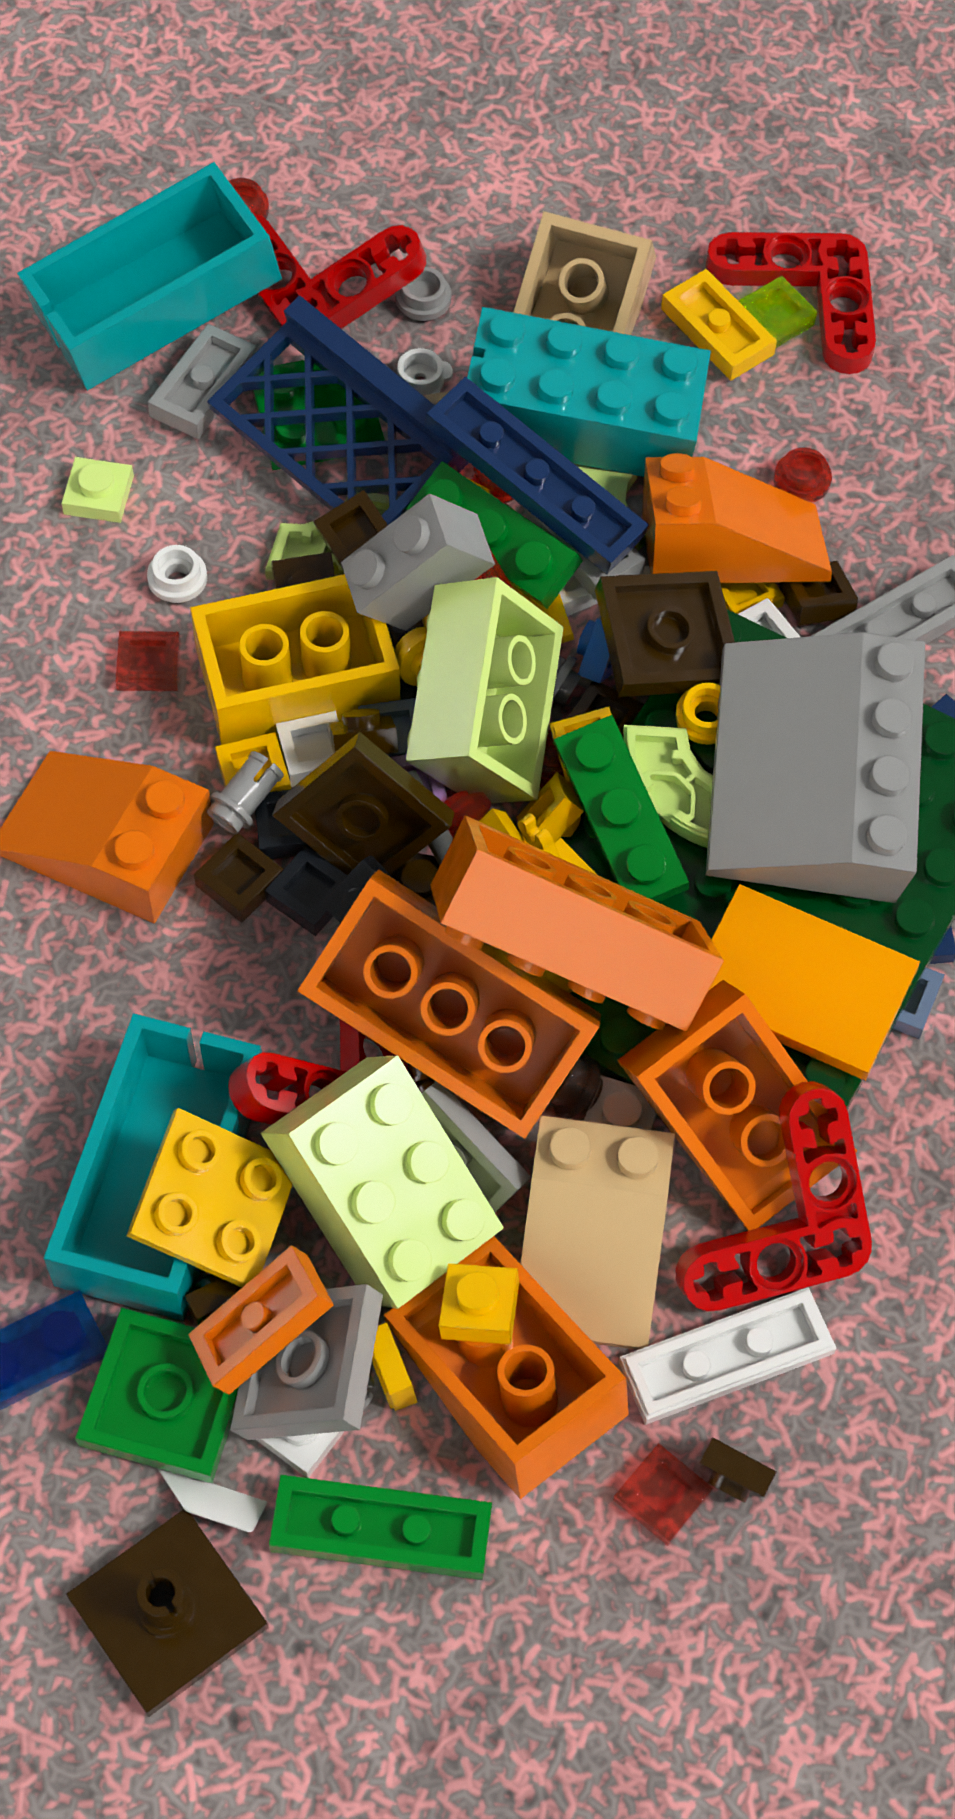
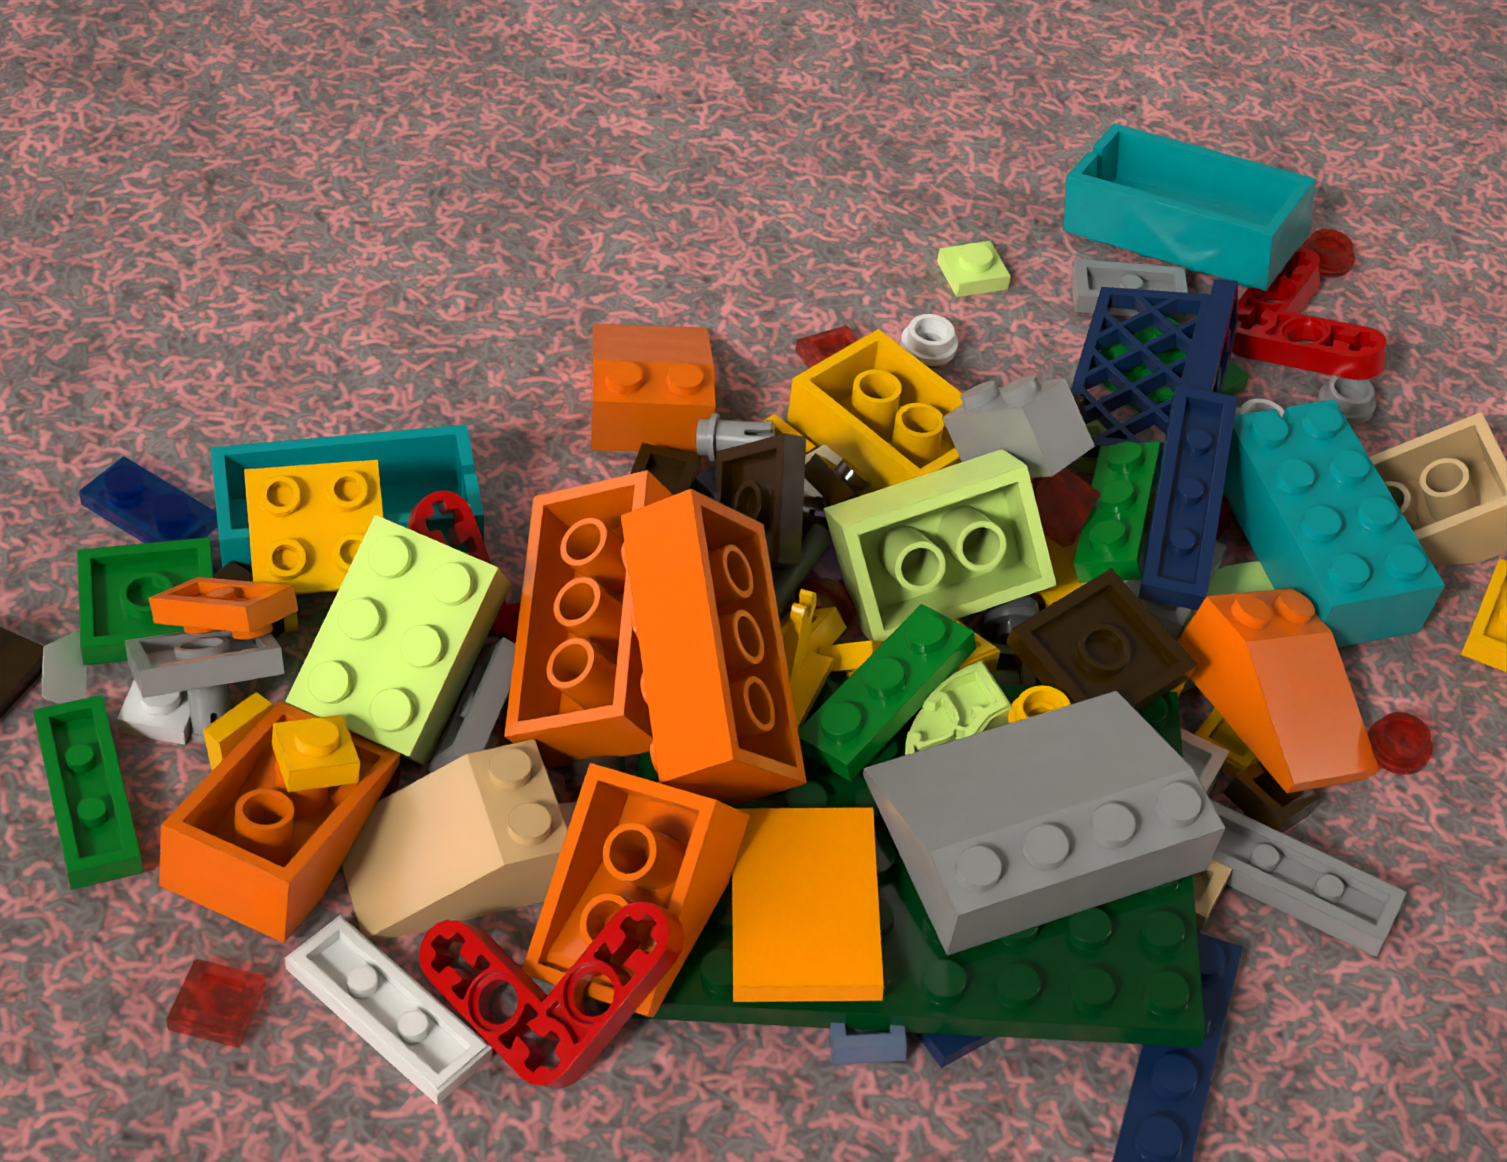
camera: 60 degrees right, 15 degrees down
dark brown plate [700,1437,777,1503] -> none

